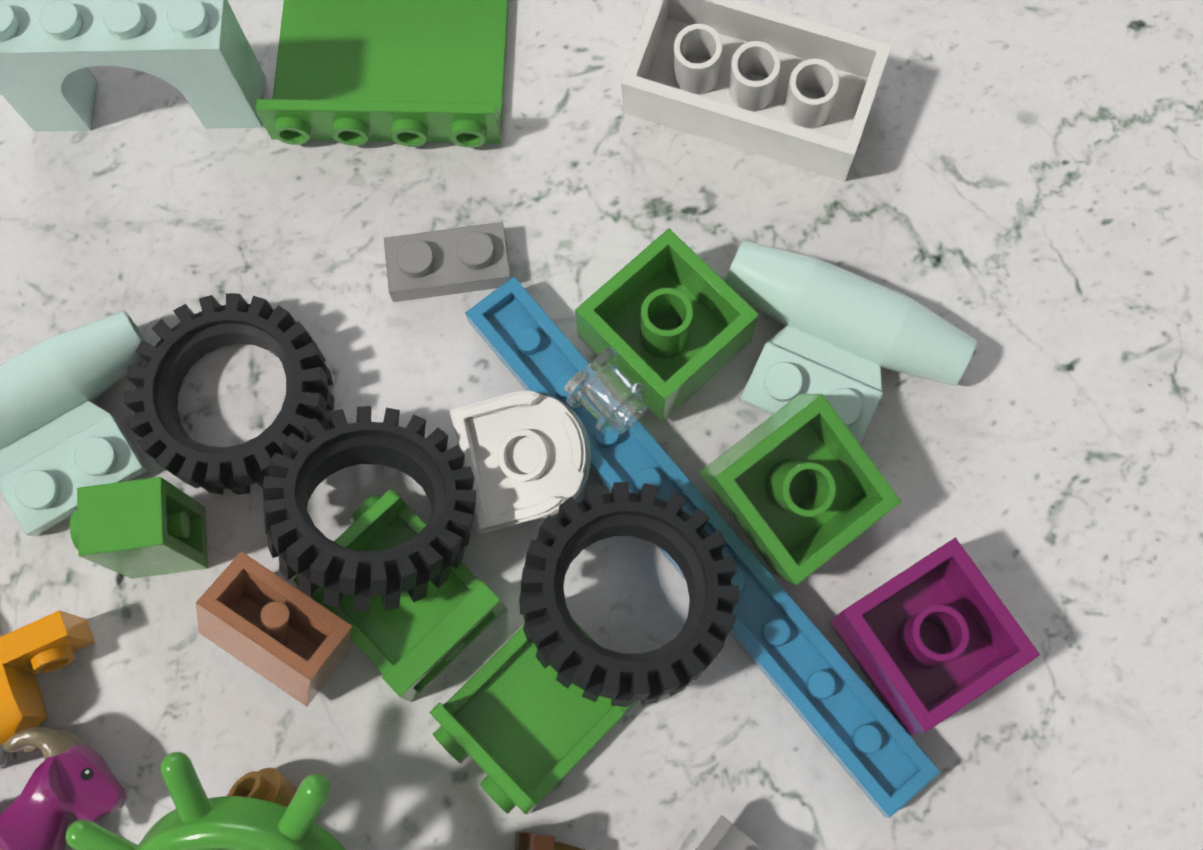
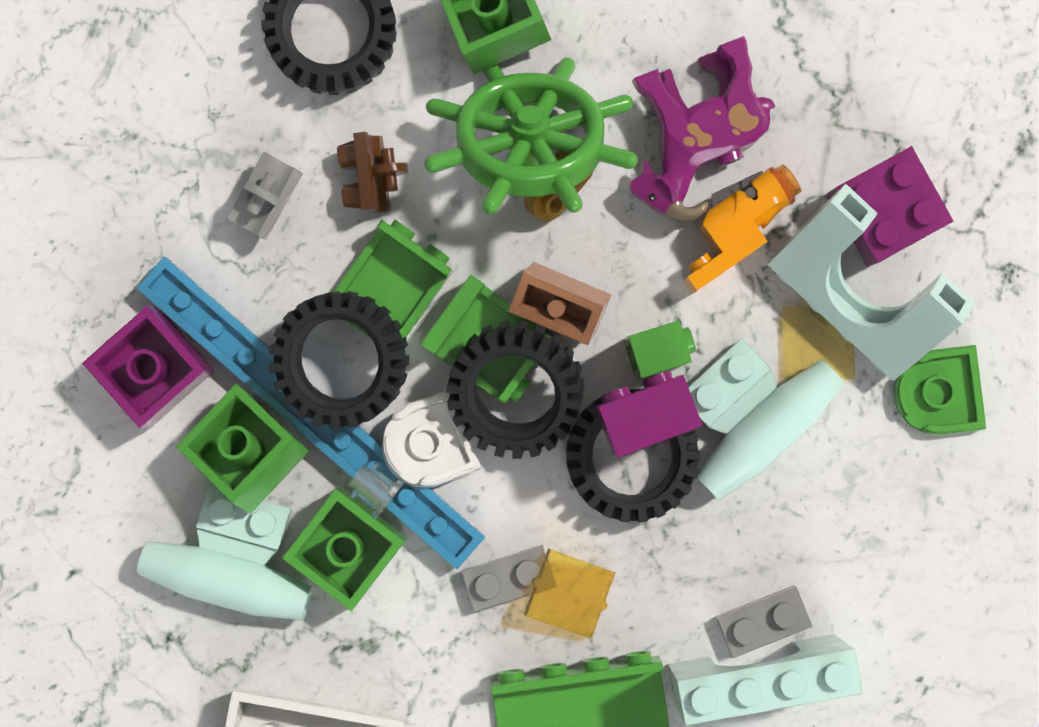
camera: 170 degrees right, 15 degrees up
none -> clear yellow piece [524,548,616,639]
none -> magenta brick [595,370,703,458]
none -> light grey plate [715,585,813,658]

